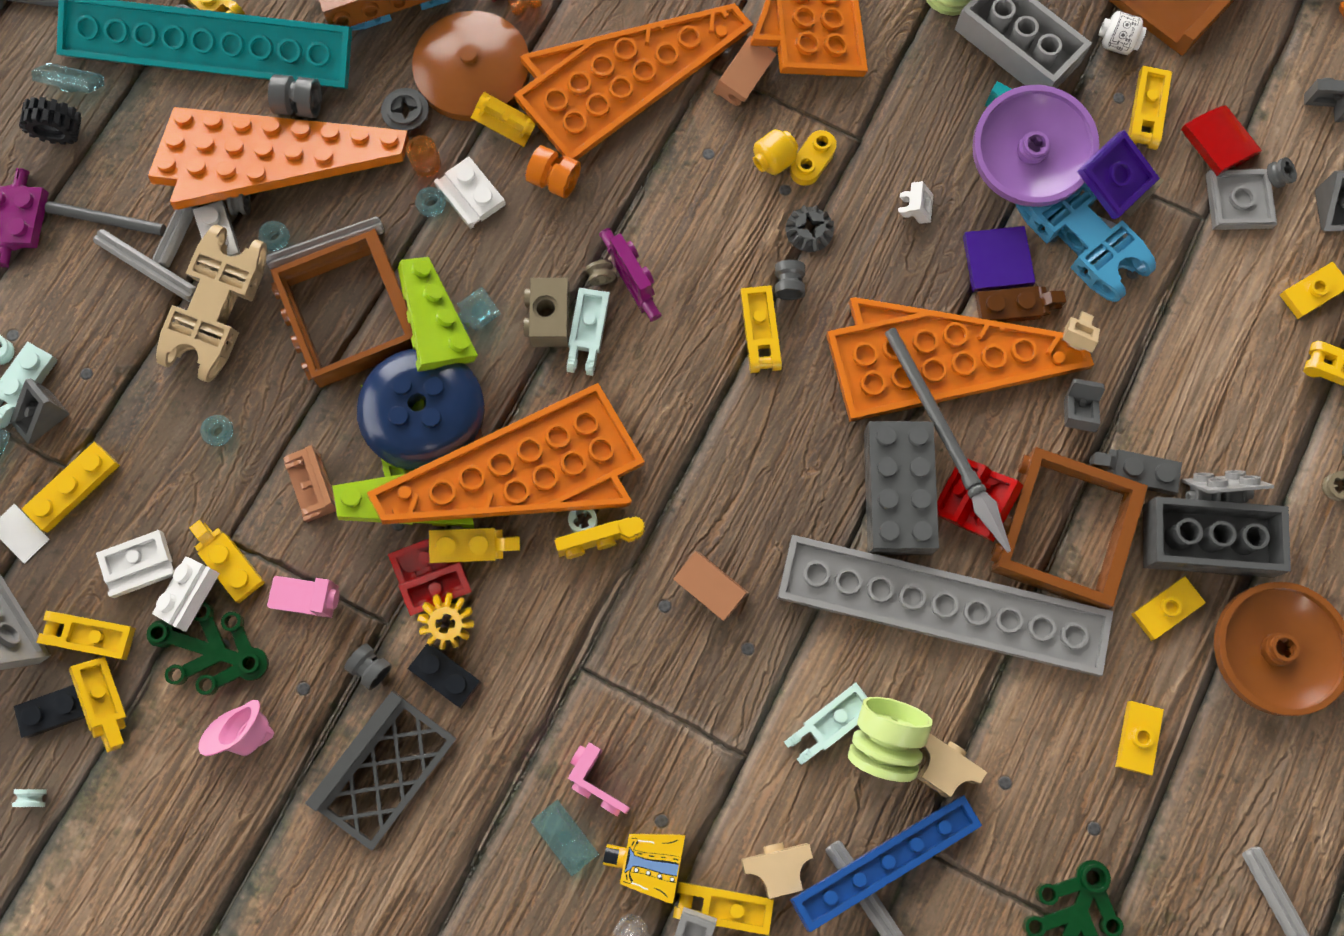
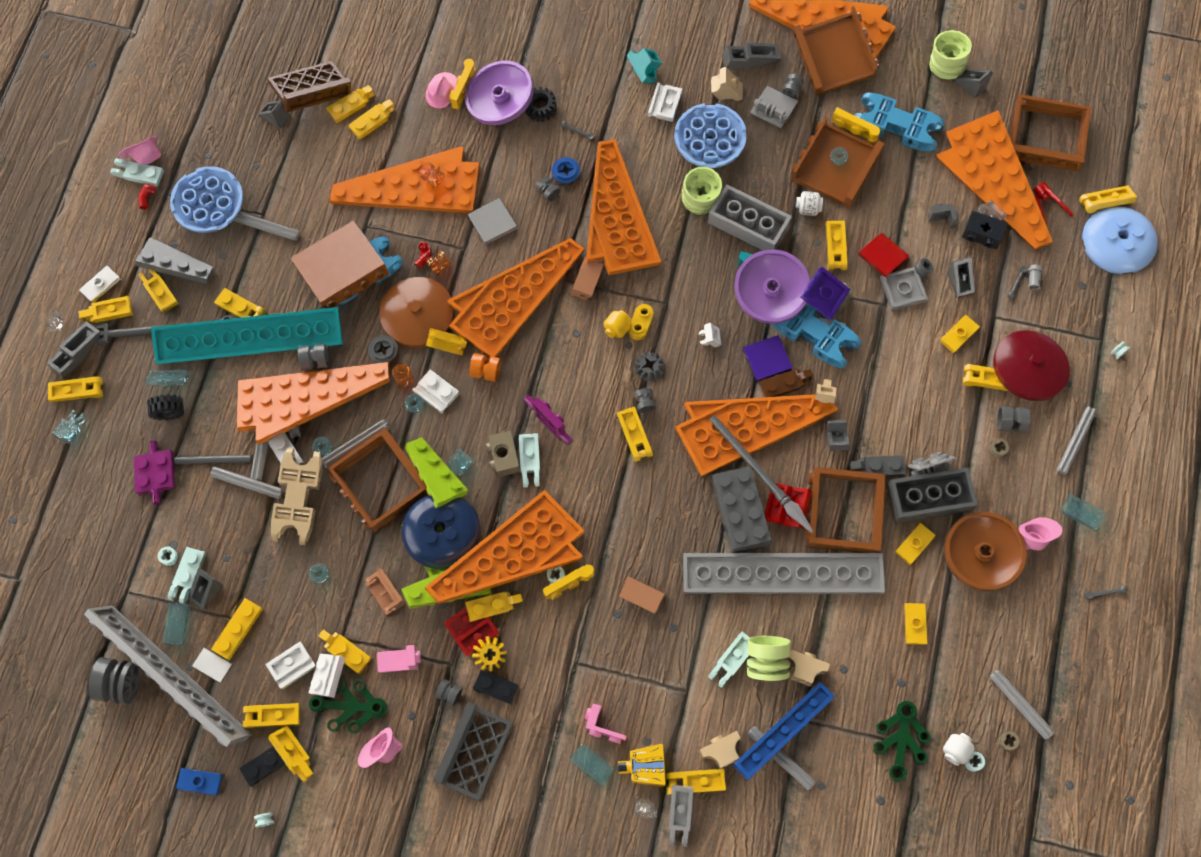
camera: 10 degrees left, 5 degrees down
dark tan bush [586,260,616,286] -> none

